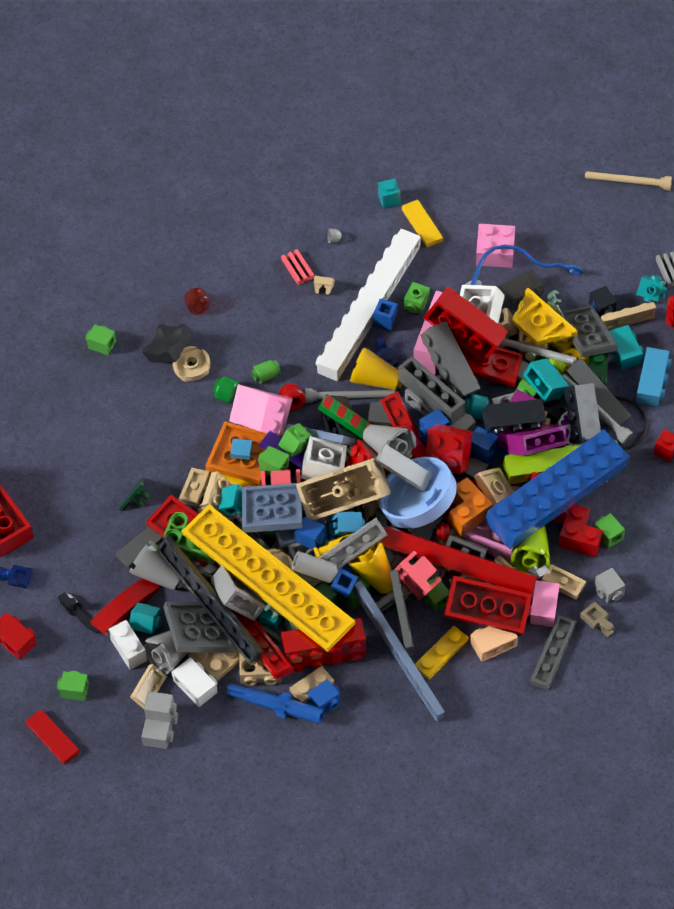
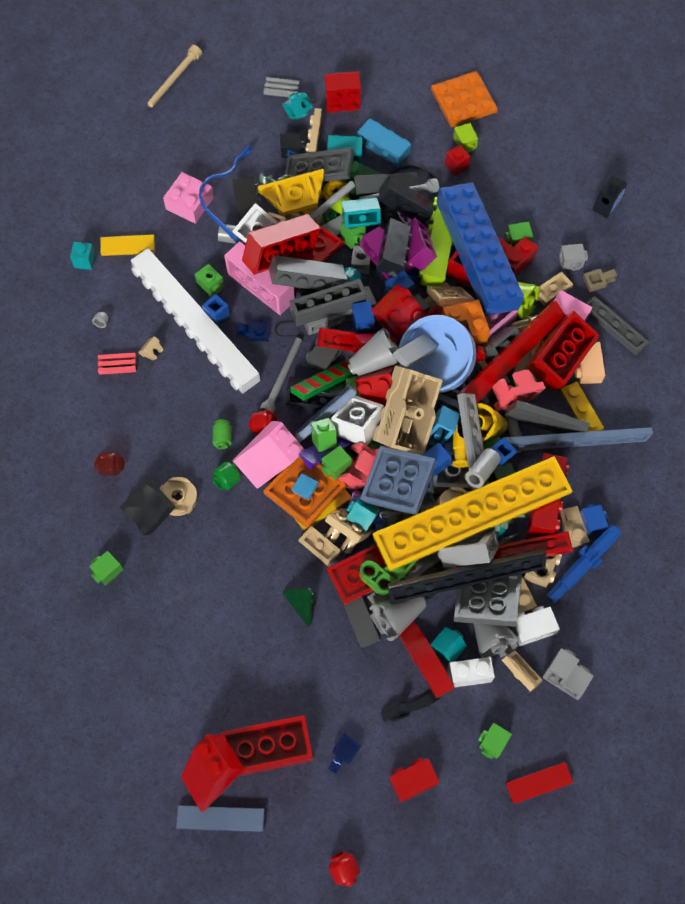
camera: 70 degrees left, 10 degrees up
yellow cone [350,348,402,390] -> none
flat silver plate [527,565,550,579] -> none

